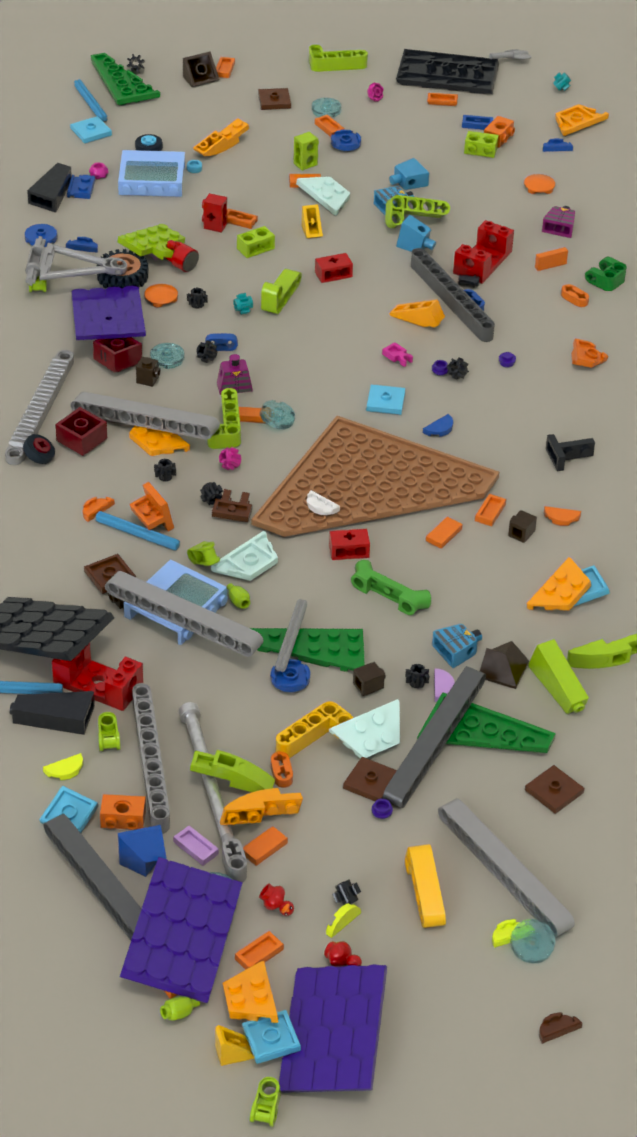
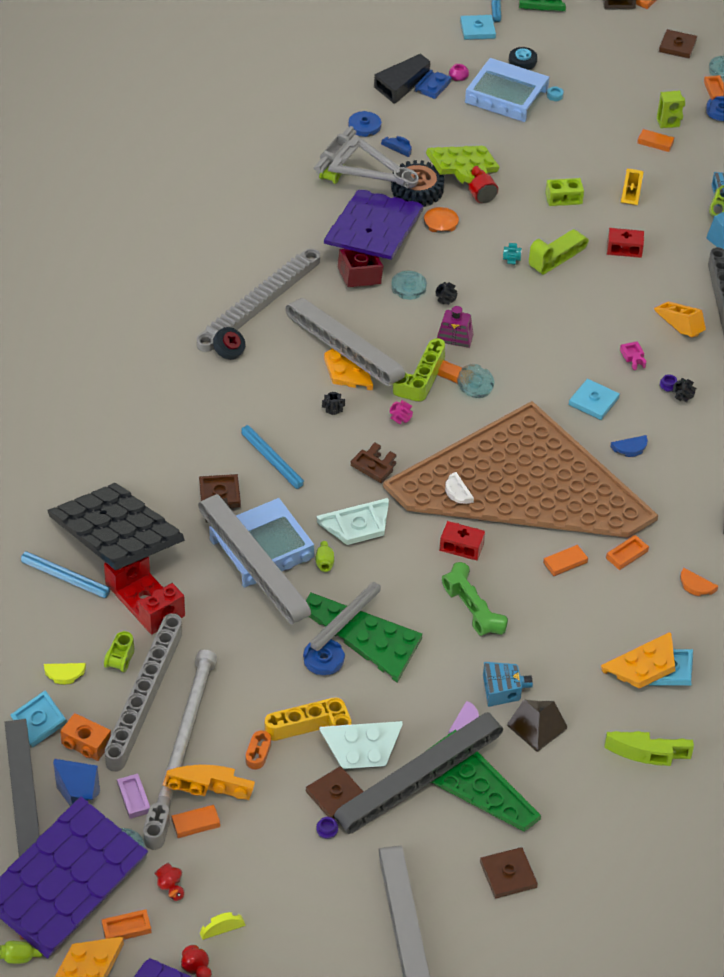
camera: 25 degrees right, 5 degrees up
black slope [9,691,95,735] -> none
dark red brick [55,407,108,456] -> none
orange tile [83,497,115,522] -> none
orange bracket [129,482,174,531] -> none
dark brown brick [136,357,161,387] -> none
black gear [187,287,208,309] -> none
lime piece [187,541,220,566] -> none
lime slope [190,750,275,792] -> none
light orange slope [193,118,249,156] -> none
black gear [200,482,223,505] -> none
red brick [202,193,227,233] -> none
blue beam [205,333,238,351] -> none
orange tile [227,208,258,229] -> none
light aqua wing [296,177,350,216] -> none
black gear [332,879,361,906] -> none
dark brown brick [353,661,386,696] -> none
black gear [405,664,430,689] -> none
yellow beam [405,844,446,928] -> none
dark brown brick [508,510,537,543] -> none
lime slope [528,639,589,714] -> none

